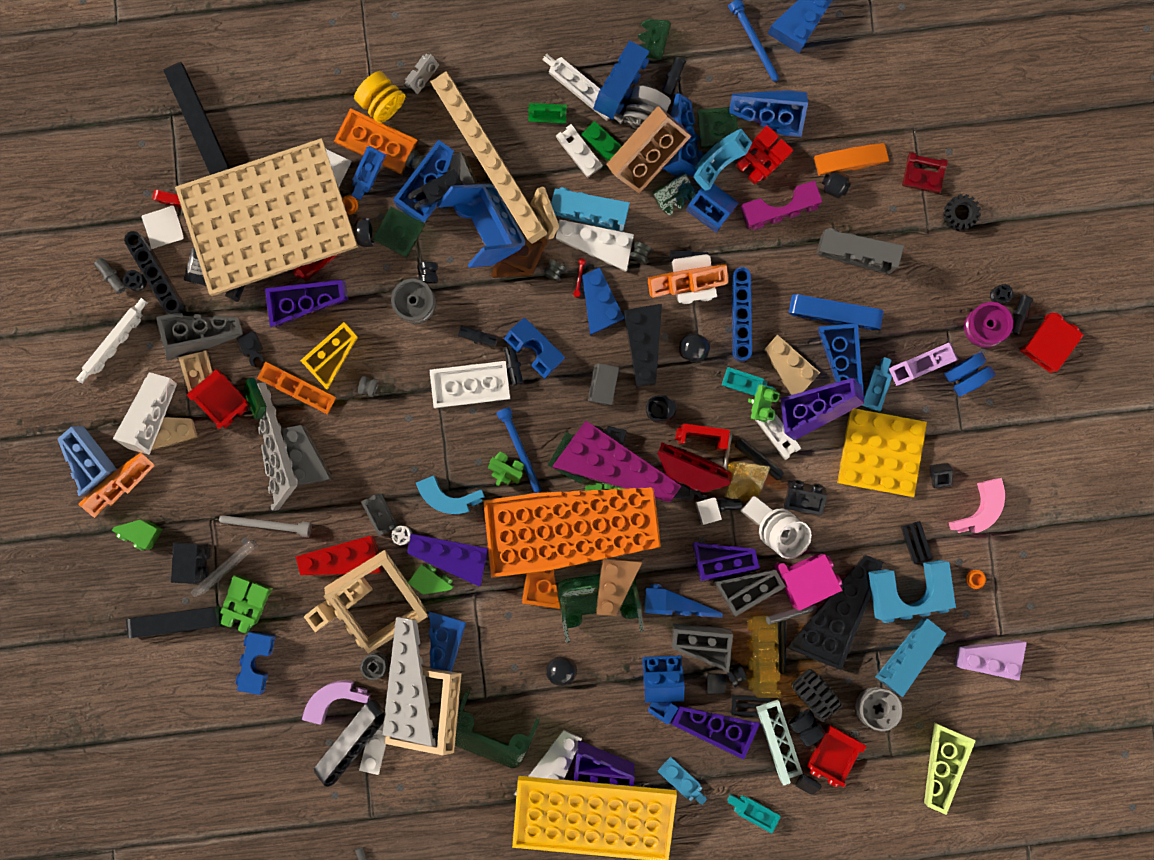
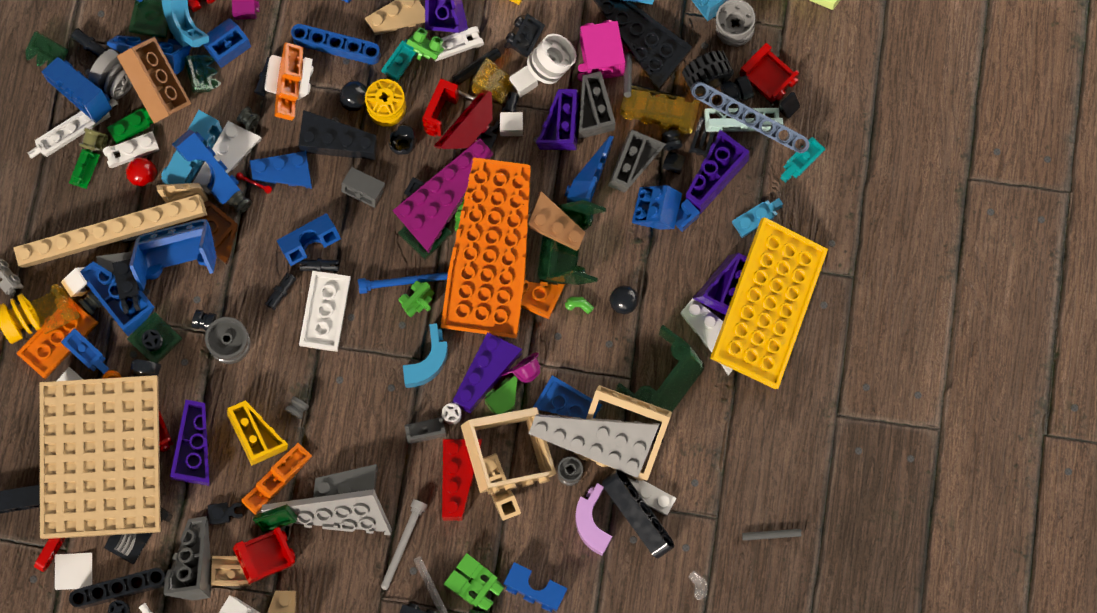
camera: 75 degrees left, 10 degrees down
none -> clear yellow hinge [32,284,80,334]
none -> white panel [61,267,87,297]
none -> olive piece [79,128,108,151]
none -> red hair [126,158,157,186]
none -> black wheel [141,329,163,351]
none -> blue arch [172,129,240,204]
none -> yellow wheel [365,79,406,126]
none -> magenta piece [501,352,540,383]
none -> bright green arm [565,297,594,315]
none -> clear arm [688,570,708,600]
none -> sand blue beam [691,81,809,153]

